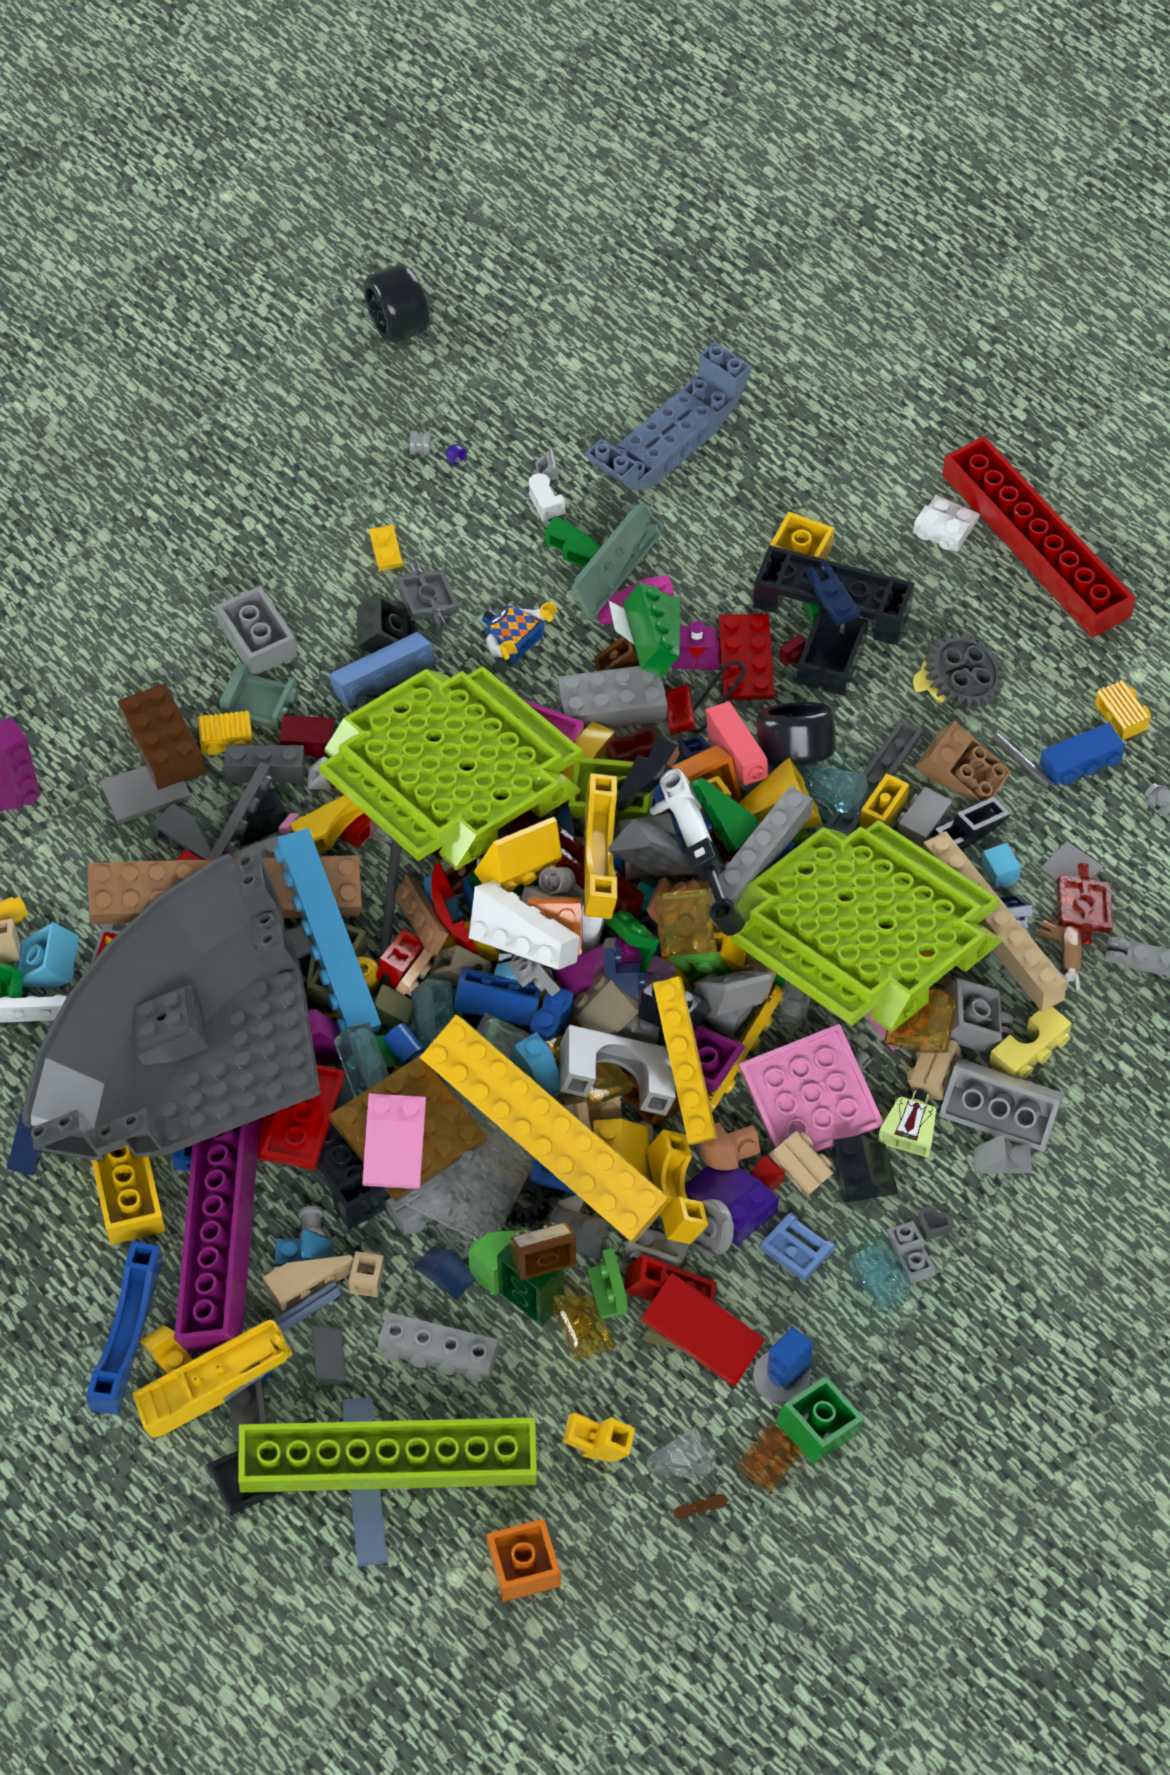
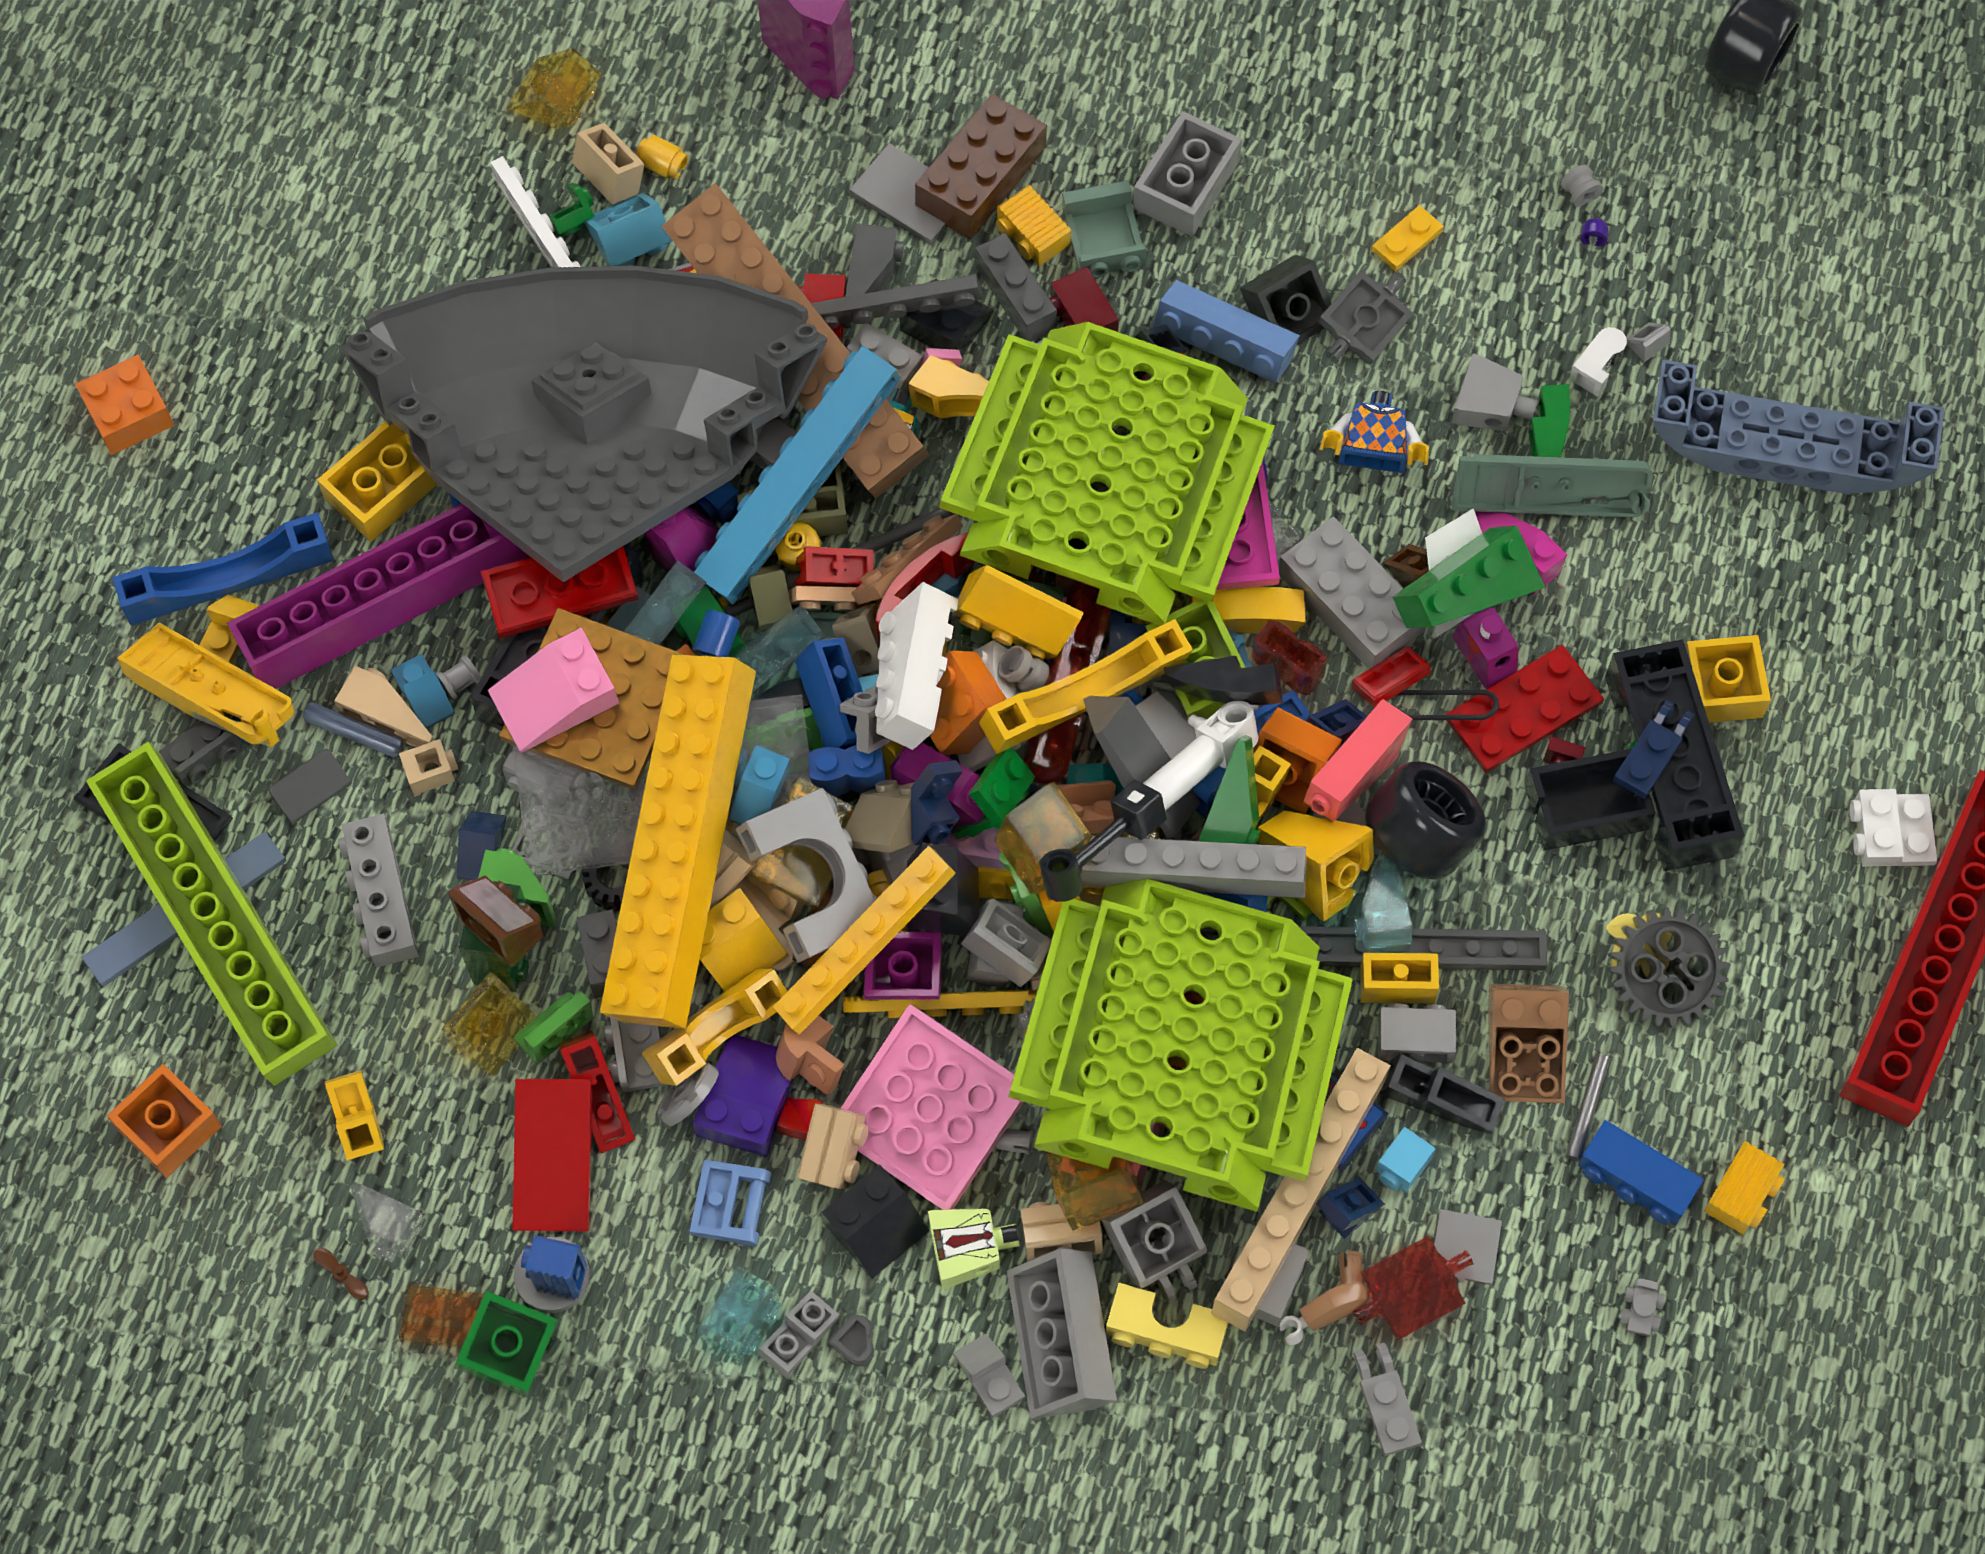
camera: 60 degrees right, 10 degrees up
none -> light grey torso [1451,353,1538,431]

